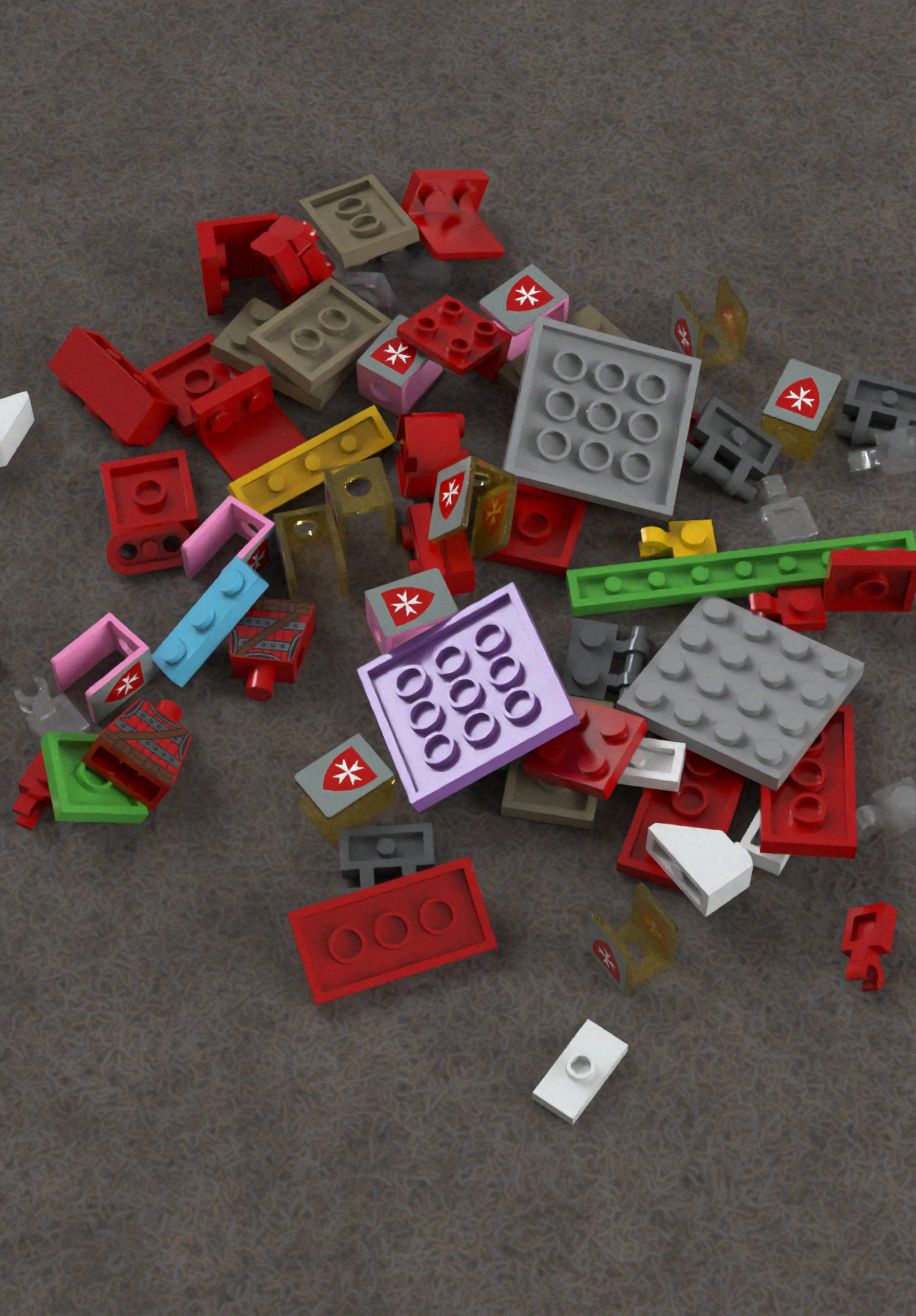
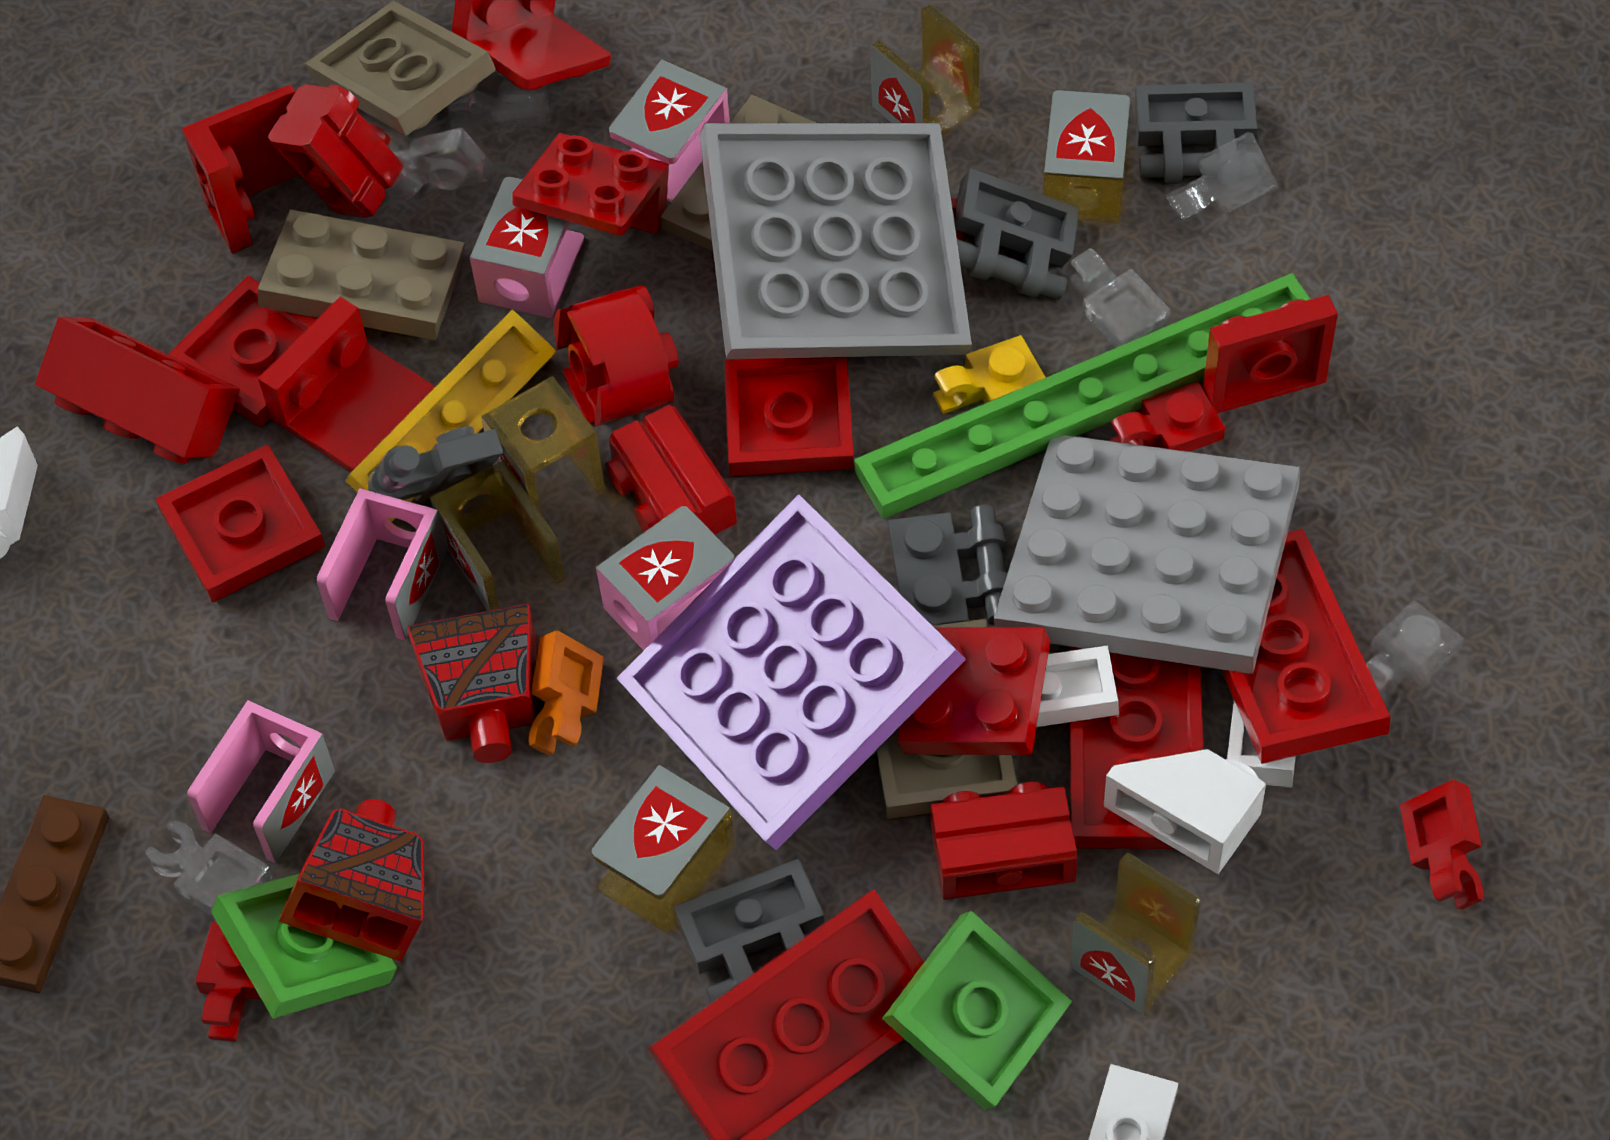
camera: 15 degrees left, 0 degrees up
red plate [106,521,191,575] -> none
medium azure plate [151,555,269,687] -> none
dark tan plate [246,277,392,393] -> none
clear yellow piece [428,455,518,560] -> none
none -> dark grey plate [368,426,503,502]
none -> orange plate [528,630,604,756]
none -> bright green plate [882,911,1072,1110]
none -> red brick [931,782,1077,900]

